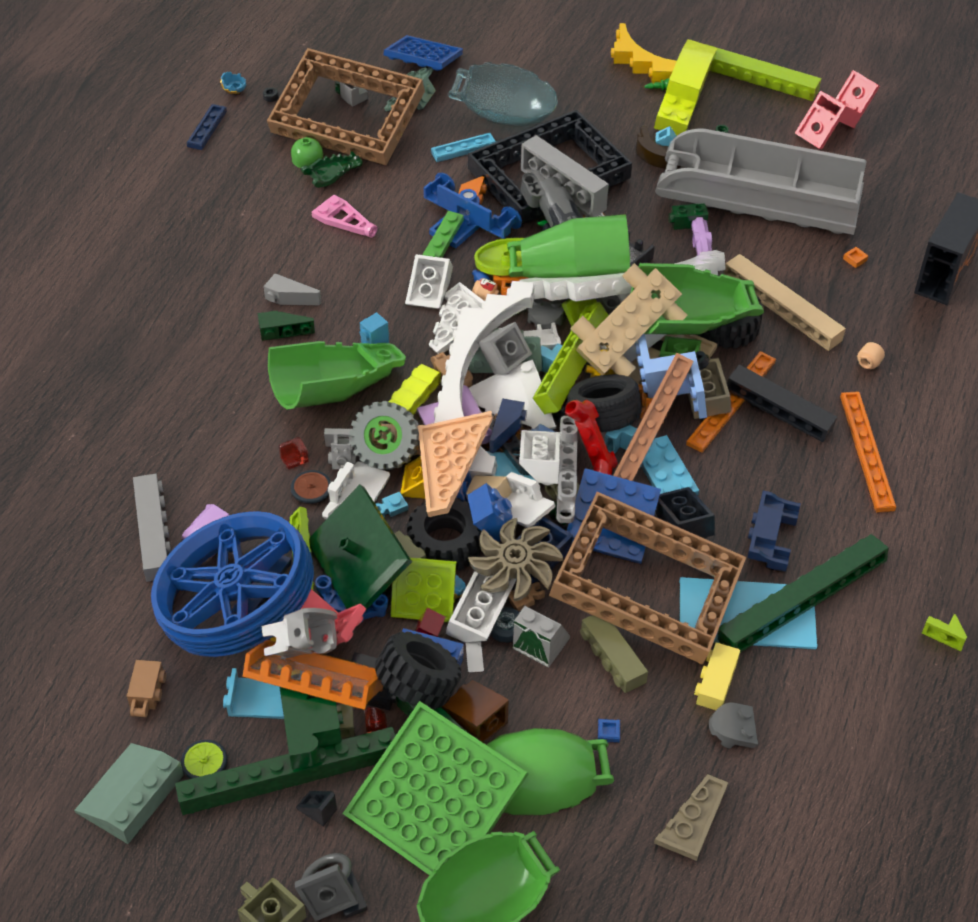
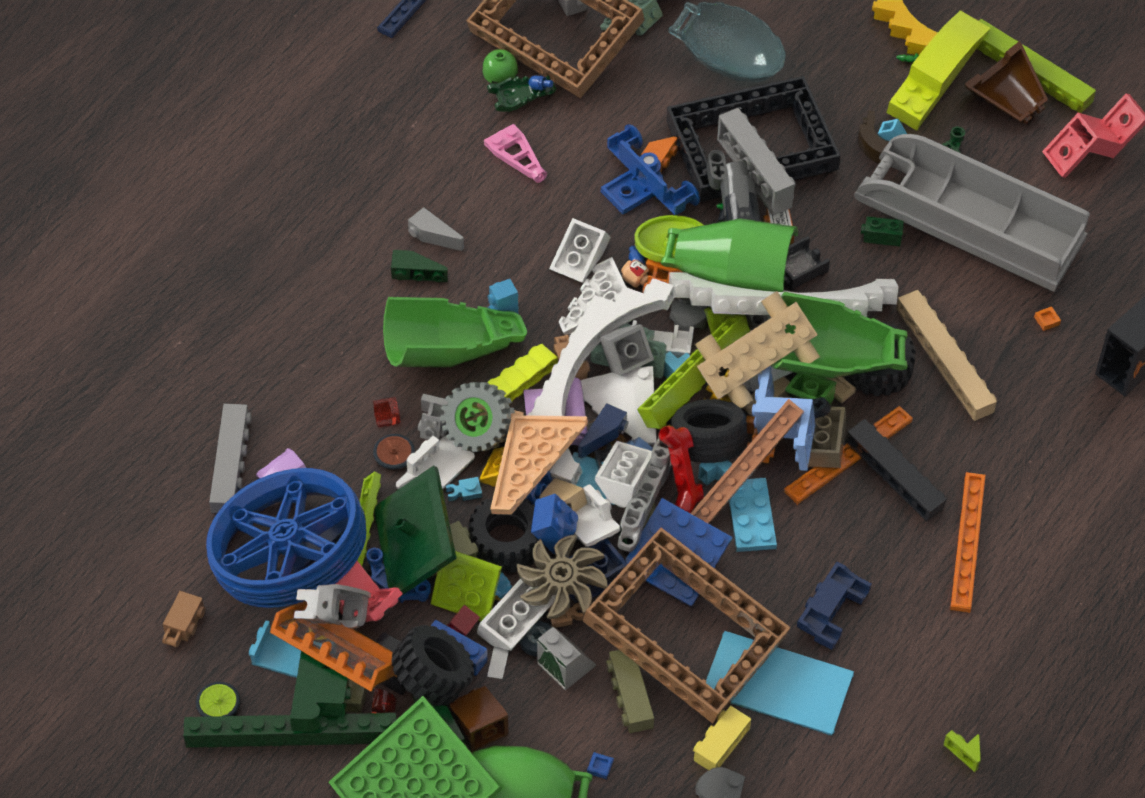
camera: 15 degrees right, 5 degrees up
sand green slope [74,743,184,844] -> none
black slope [296,791,337,827] -> none
bright green plate [423,211,464,258] -> none
medium azure tile [431,133,496,162] -> none
black brick [655,487,715,539] -> none
lavender piece [692,217,712,256] -> none
dark green brick [718,534,889,653] -> none
light nougat head [857,342,885,369] -> none
none -> blue cylinder [529,75,553,90]
none -> reddish brown cone [964,41,1048,125]

